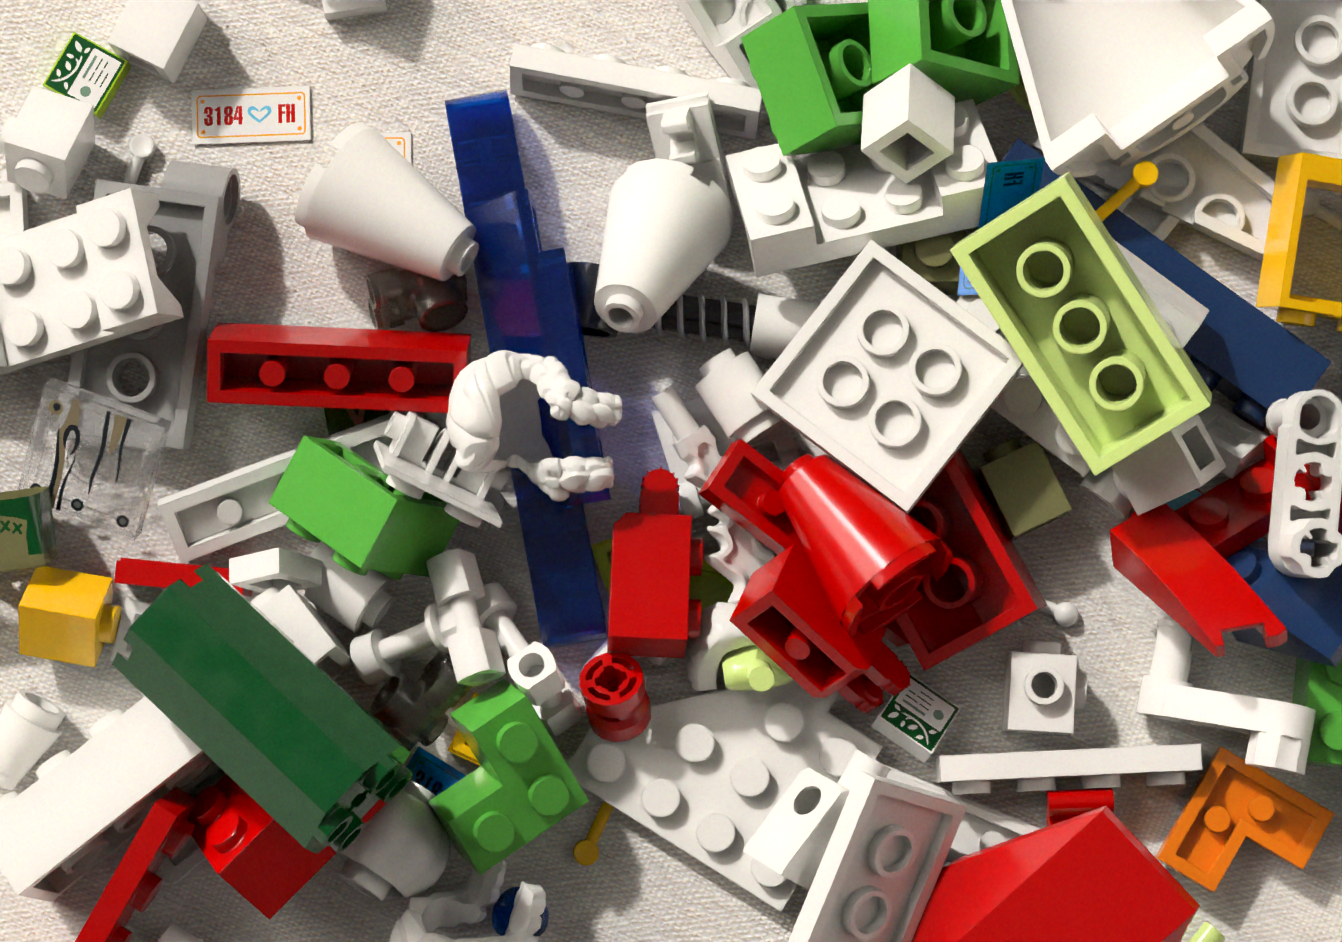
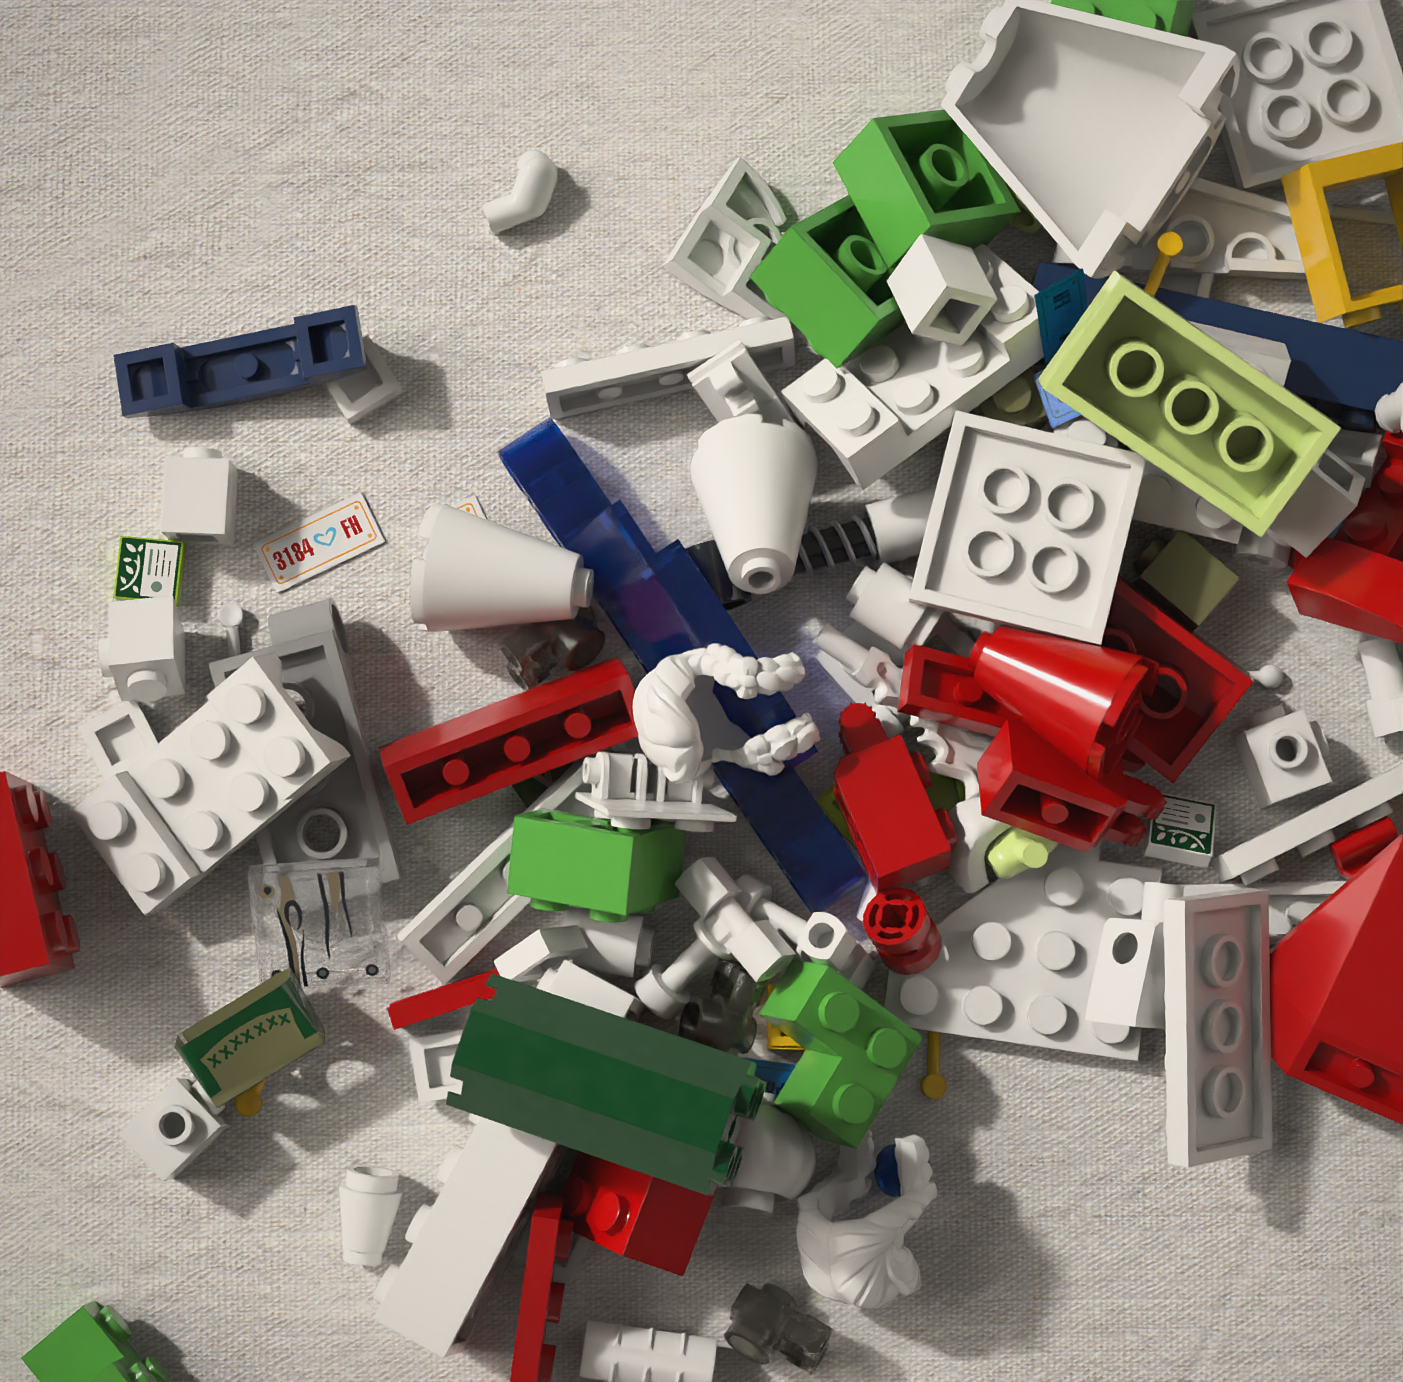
camera: 30 degrees left, 0 degrees up
yellow brick [18,566,122,667] -> none

